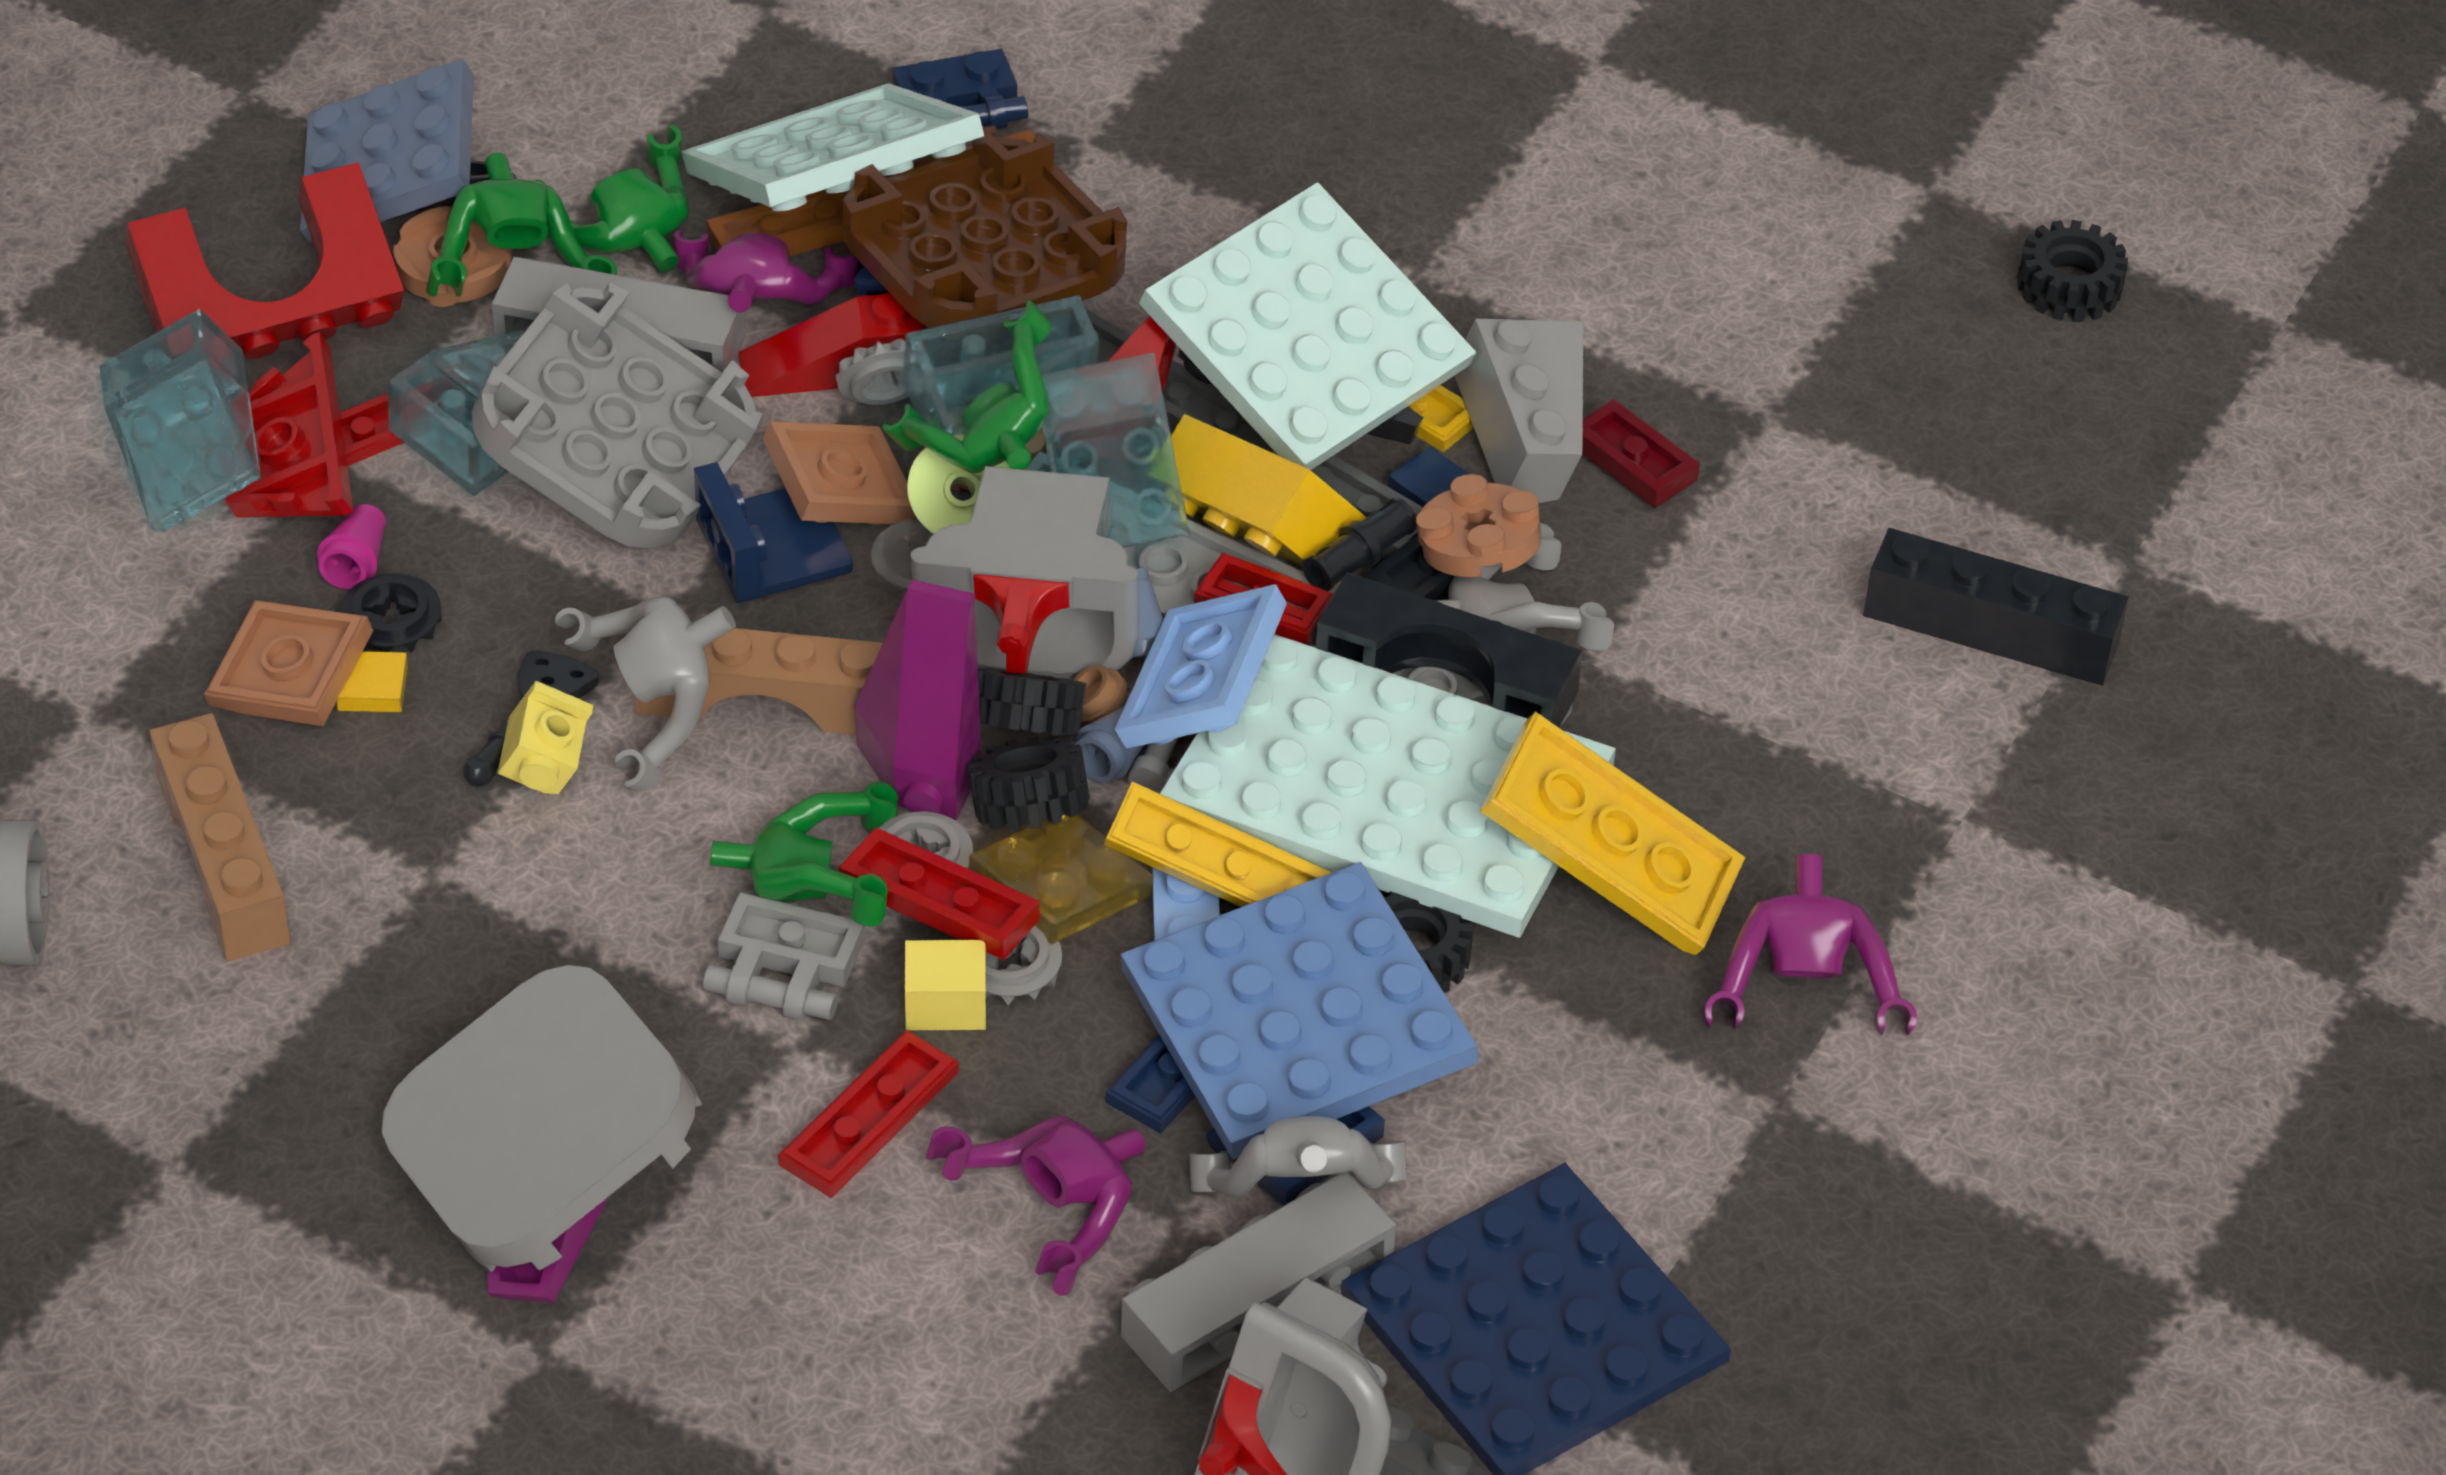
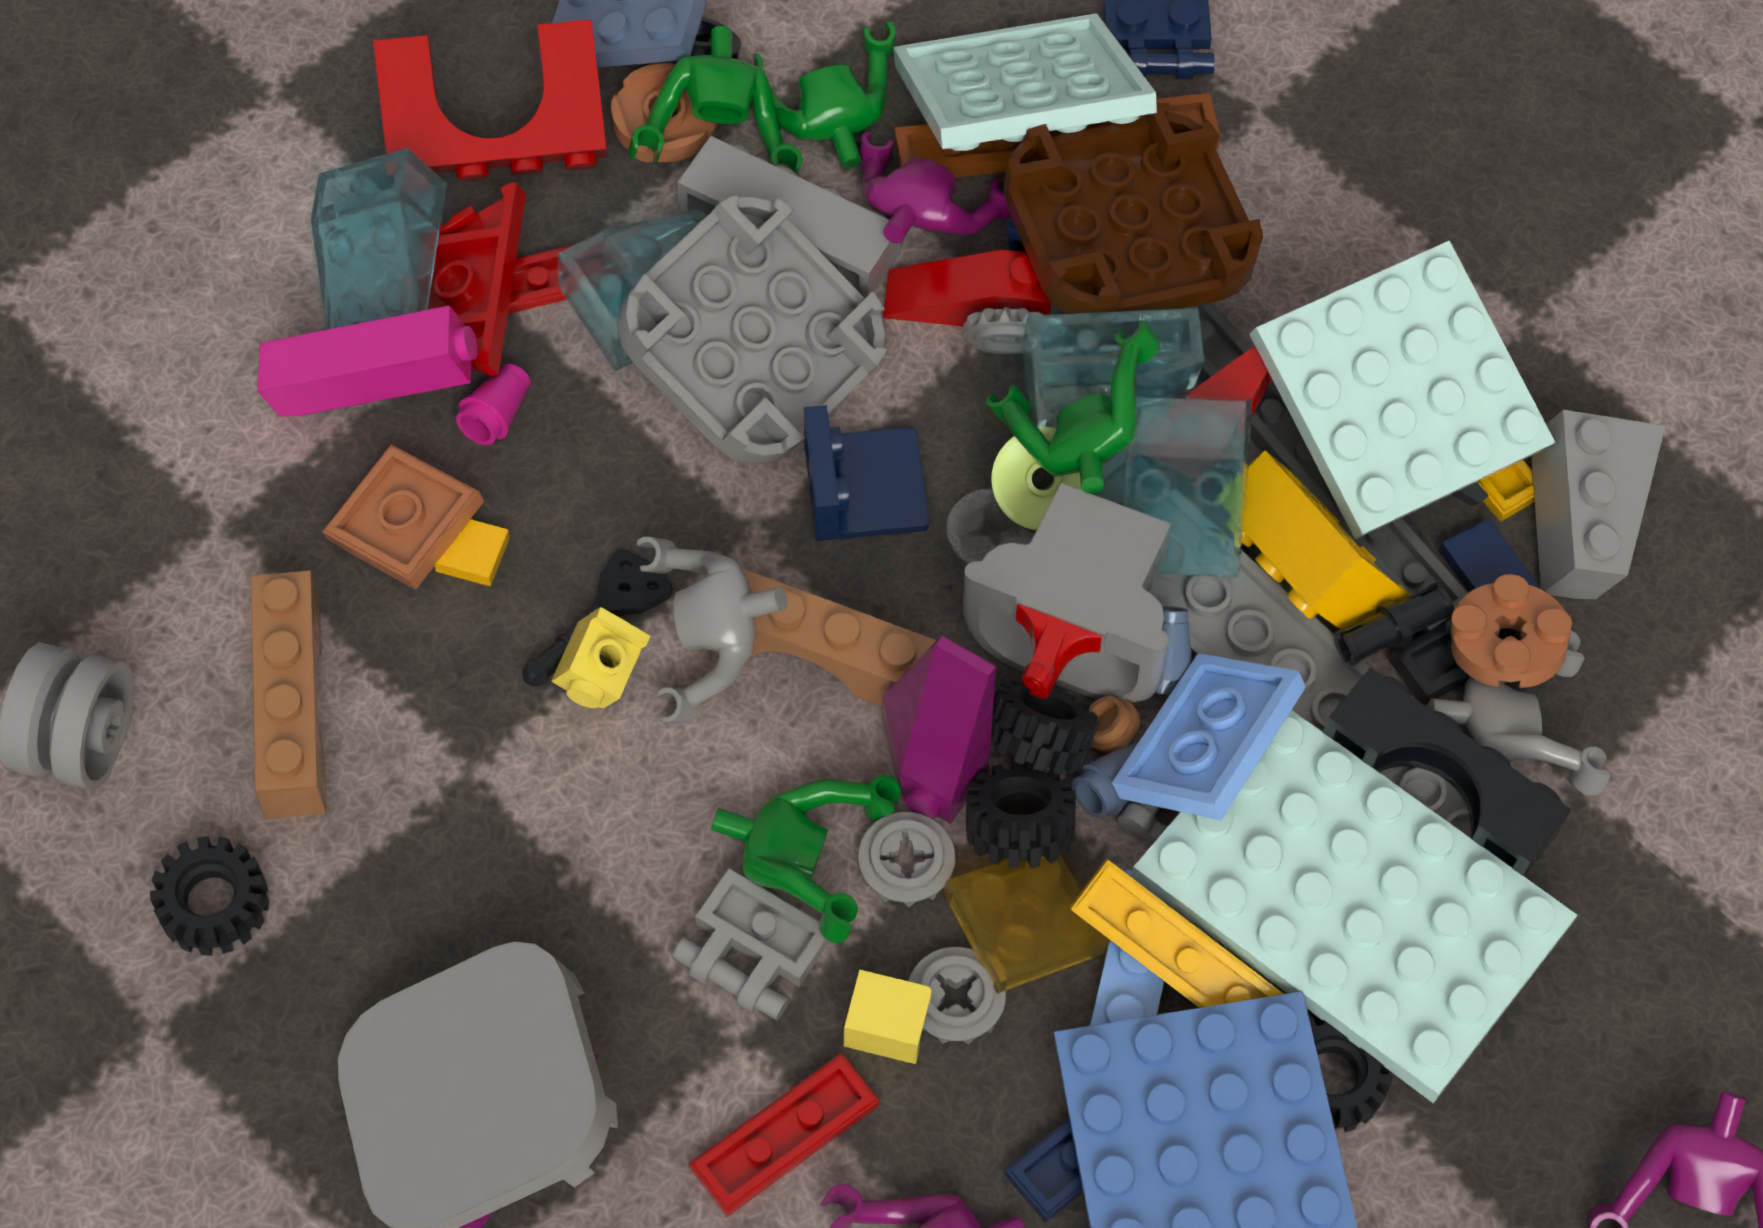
camera: 15 degrees right, 15 degrees up
black gear [340,573,442,652] -> none
nougat plate [762,421,916,525] -> none
red plate [838,827,1041,960] -> none
red tile [1194,552,1334,646] -> none
yellow tile [1480,712,1746,955] -> none
dark red plate [1582,399,1700,508] -> none
none -> black tyre [150,836,269,956]
none -> dark pink brick [257,306,478,417]

